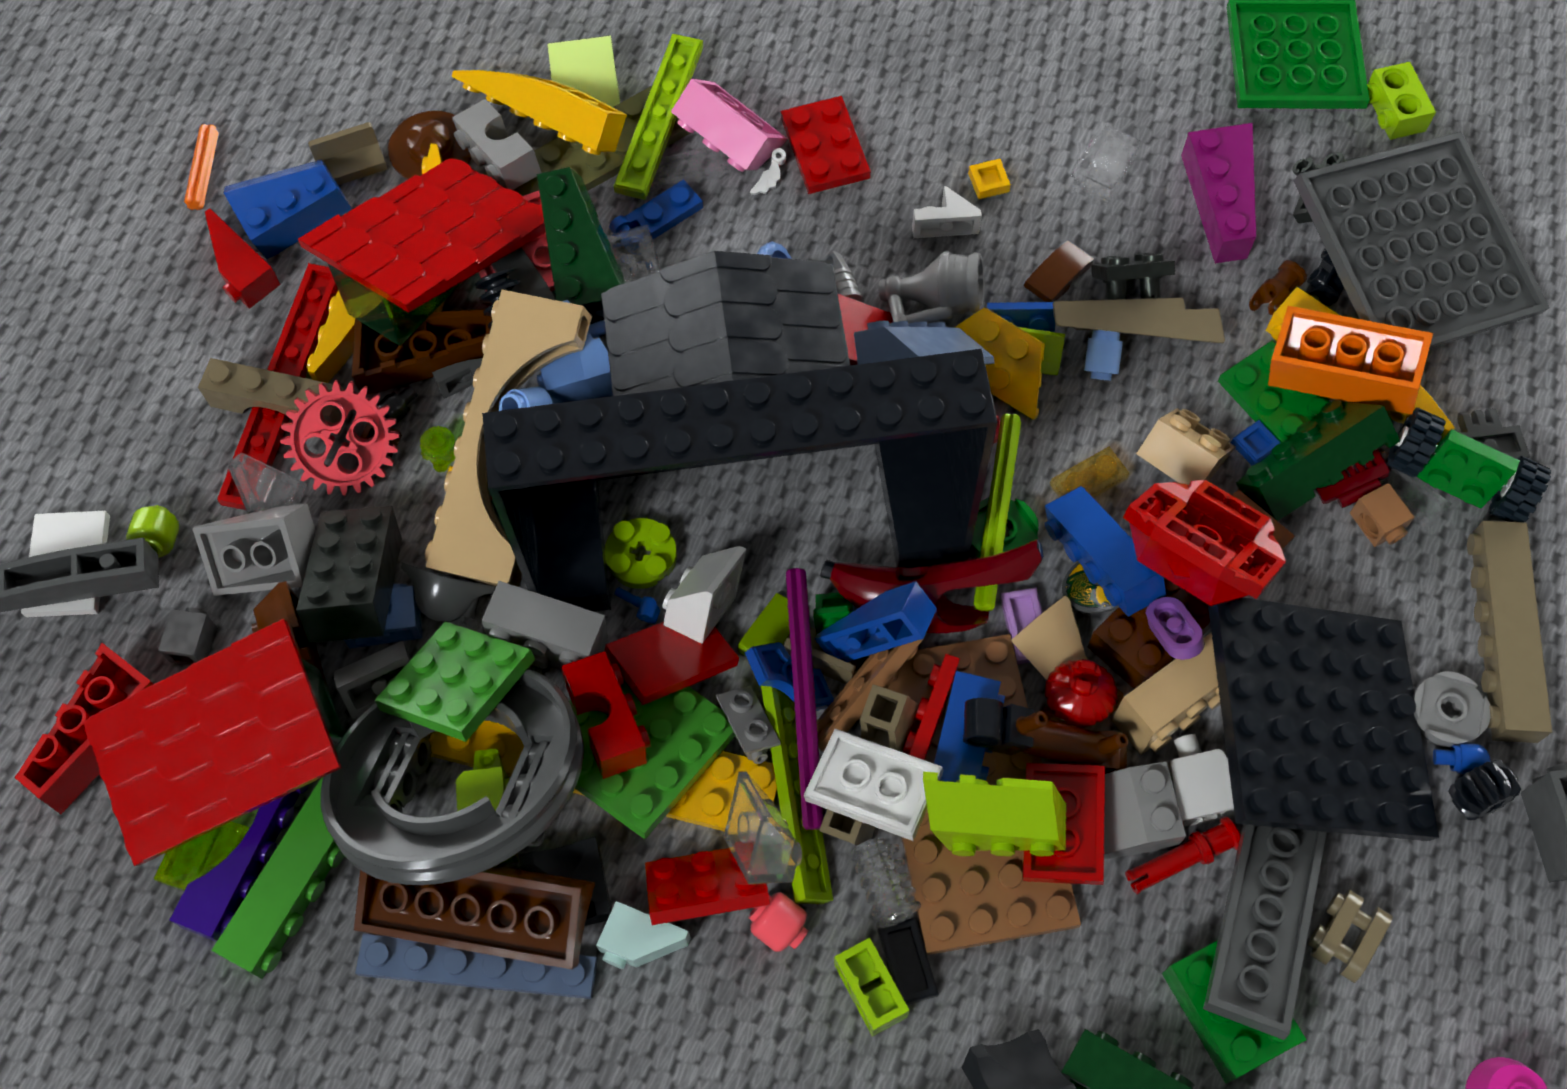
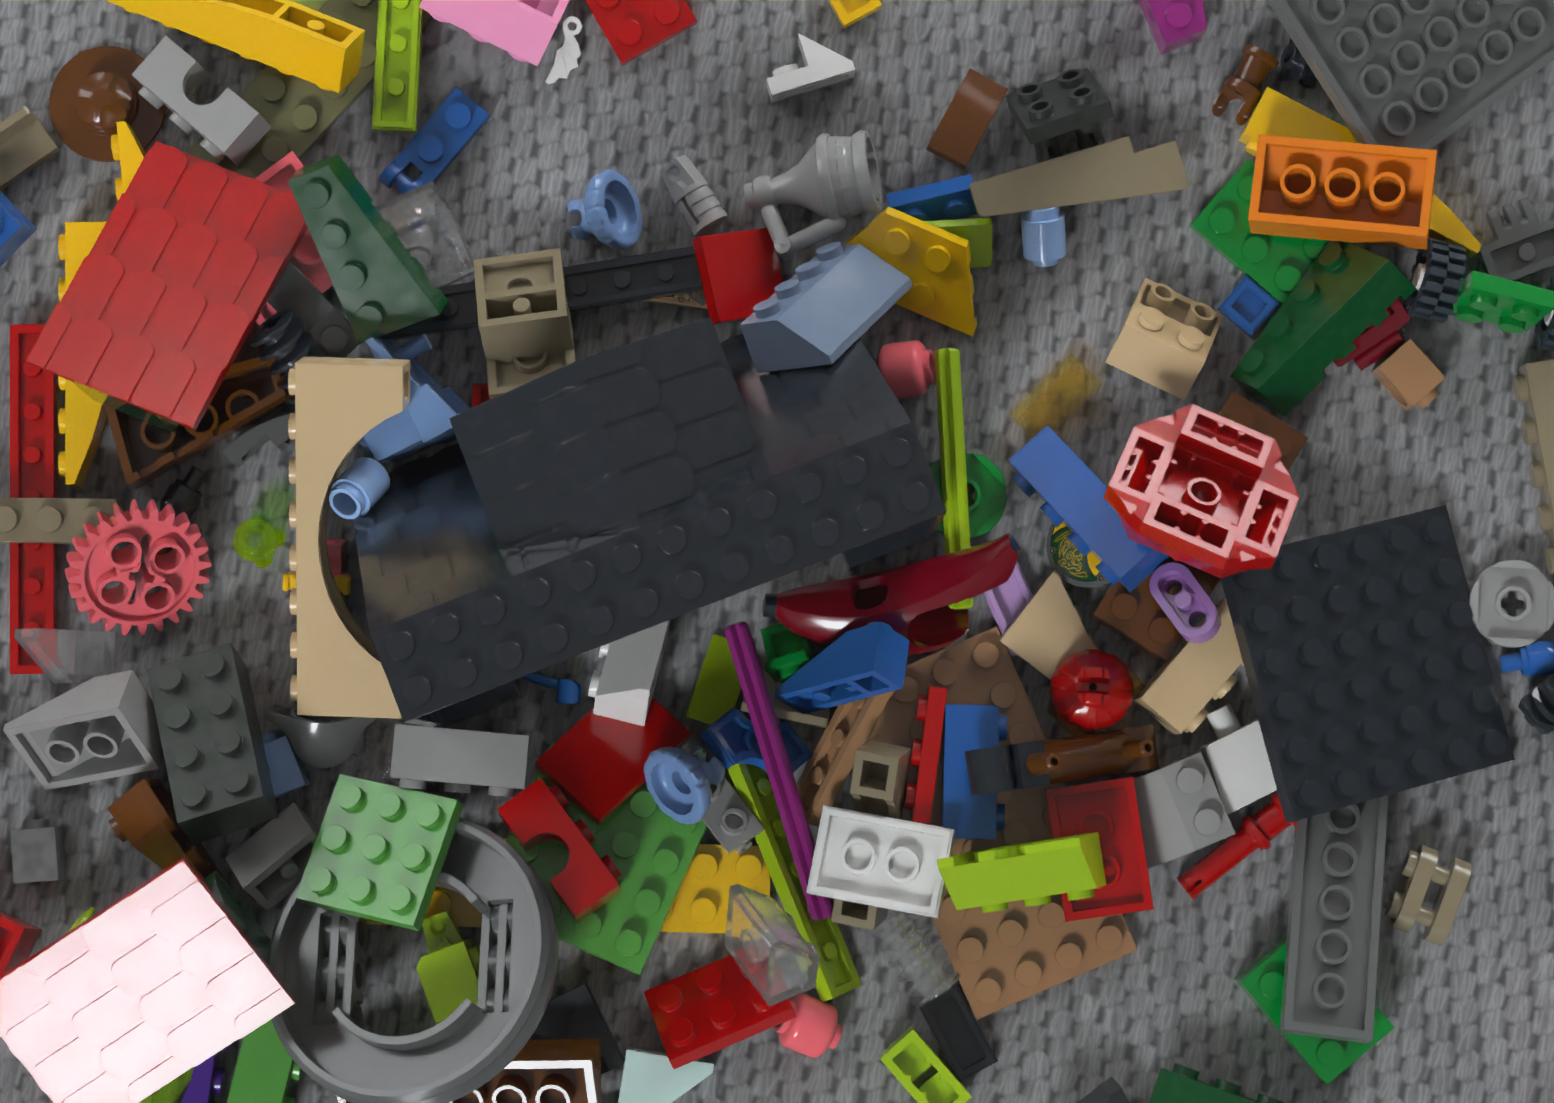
camera: 15 degrees left, 20 degrees up
none -> medium blue hair [644,746,725,825]

